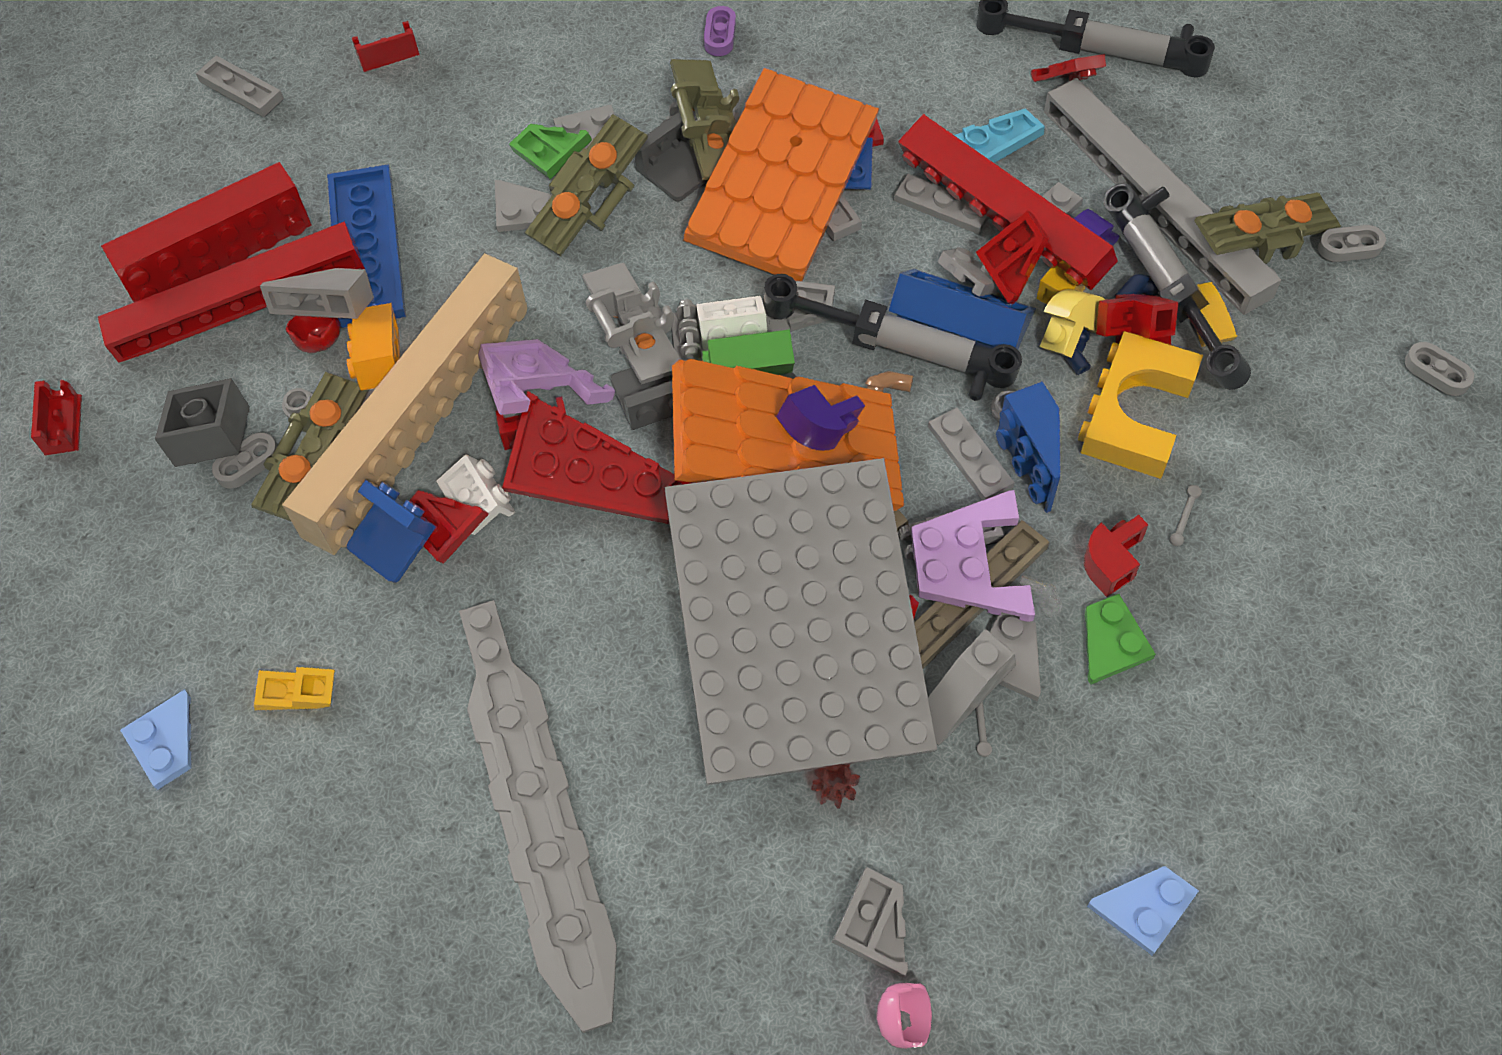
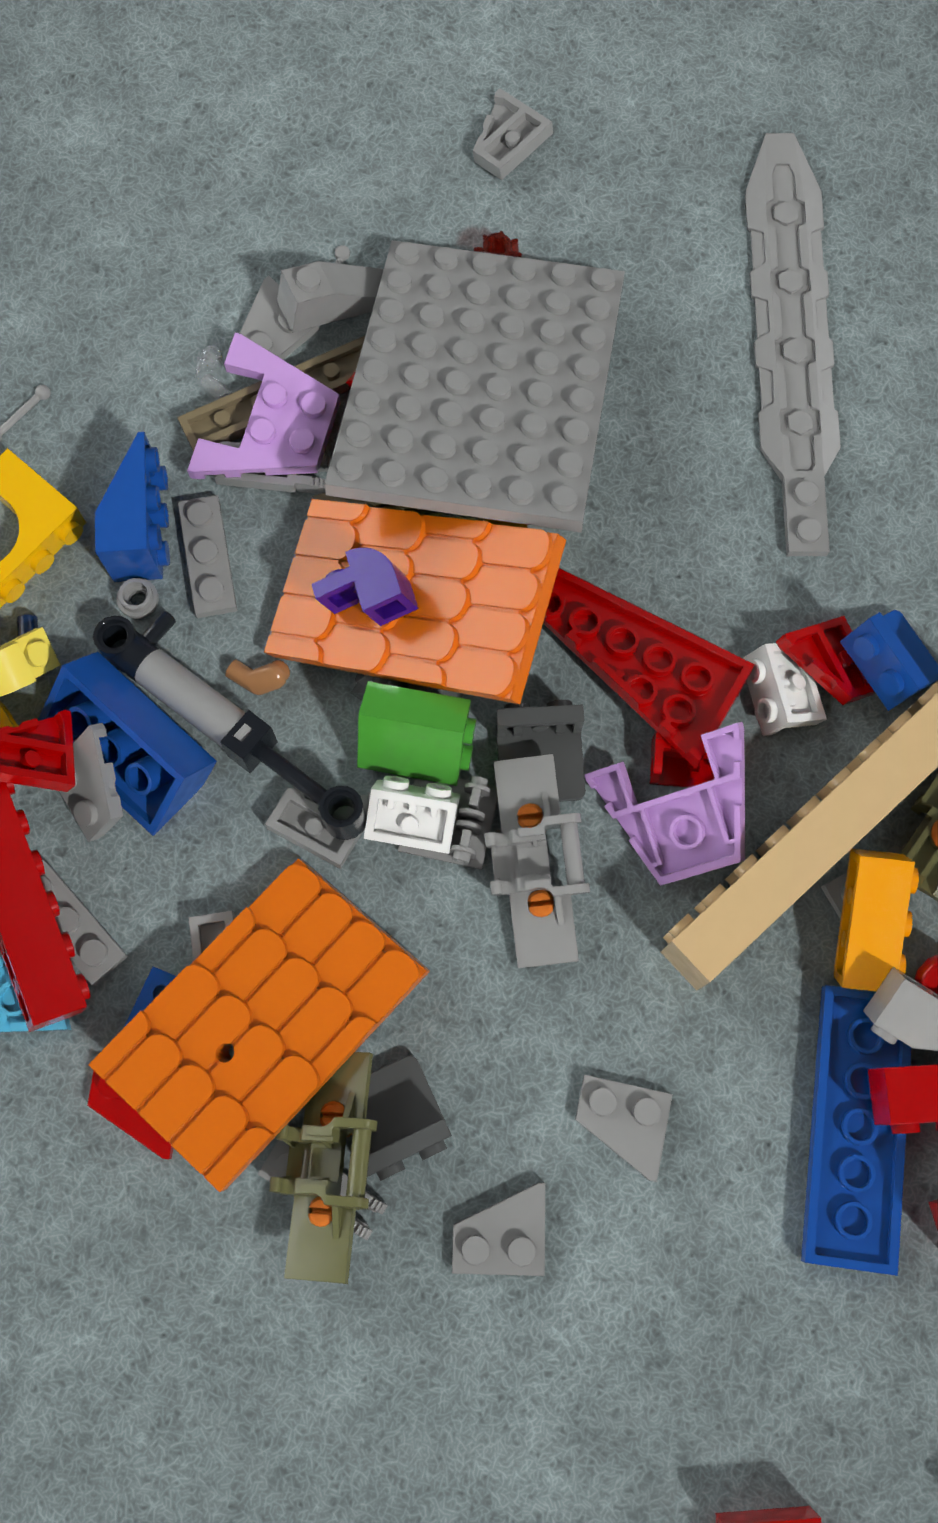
camera: 165 degrees left, 15 degrees up
bright green wing [509,124,592,179] -> none
olive piece [525,114,648,257] -> none
medium lavender plate [704,6,736,56] -> none
bright pink hair [876,983,932,1049] -> none
red brick [1084,515,1148,597] -> none
bright green wing [1085,594,1156,685] -> none
light blue wing [1087,866,1199,956] -> none

